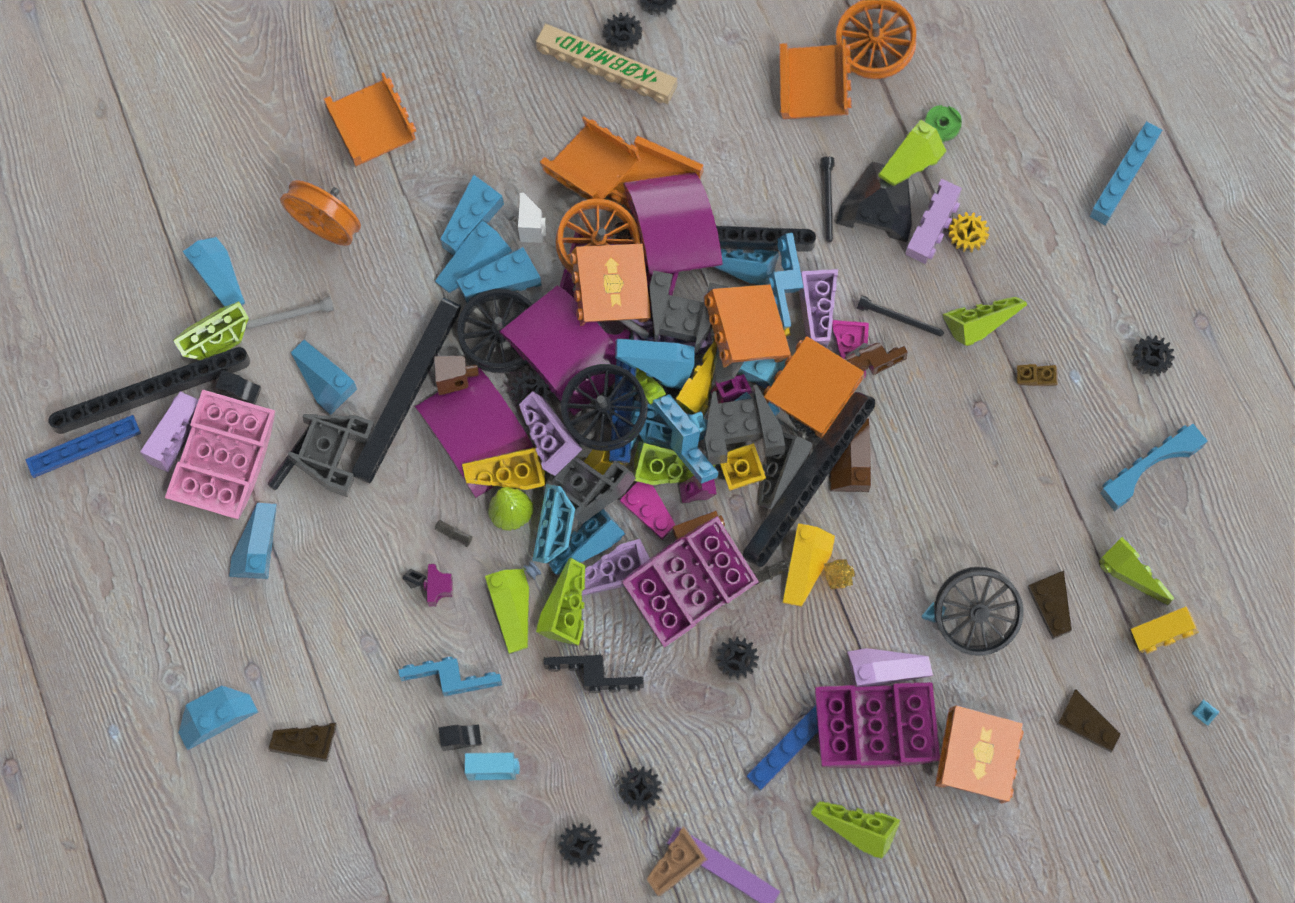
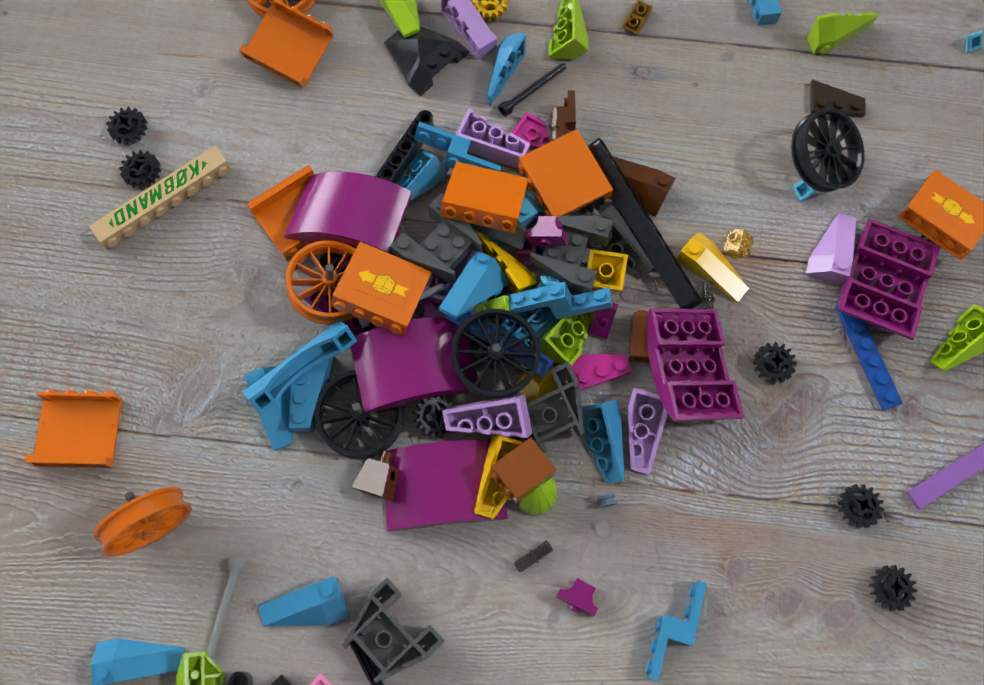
camera: 65 degrees left, 0 degrees up
black beam [352,298,461,484] -> none
black slope [402,569,427,589] -> none
black arch [438,724,482,751] -> none
dark azure wedge [440,175,504,256] -> none
medium azure window [465,753,520,780] -> none
lime wedge [485,569,529,654] -> none
white slope [518,193,547,243] -> none
medium azure wedge [532,484,575,564] -> none
lime wedge [536,558,585,646] -> none
orange panel [540,116,641,200] -> none
black bracket [544,655,644,693] -> none
medium nougat wing [647,826,708,896] -> none
black piece [820,156,835,243] -> none
dark brown wing [1057,689,1121,752] -> none
yellow wedge [1131,606,1199,654] -> none
none -> dark azure arch [242,320,357,414]
none -> dark azure wedge [488,32,527,107]
none -> dark orange brick [490,438,556,504]
none -> magenta brick [525,216,569,247]

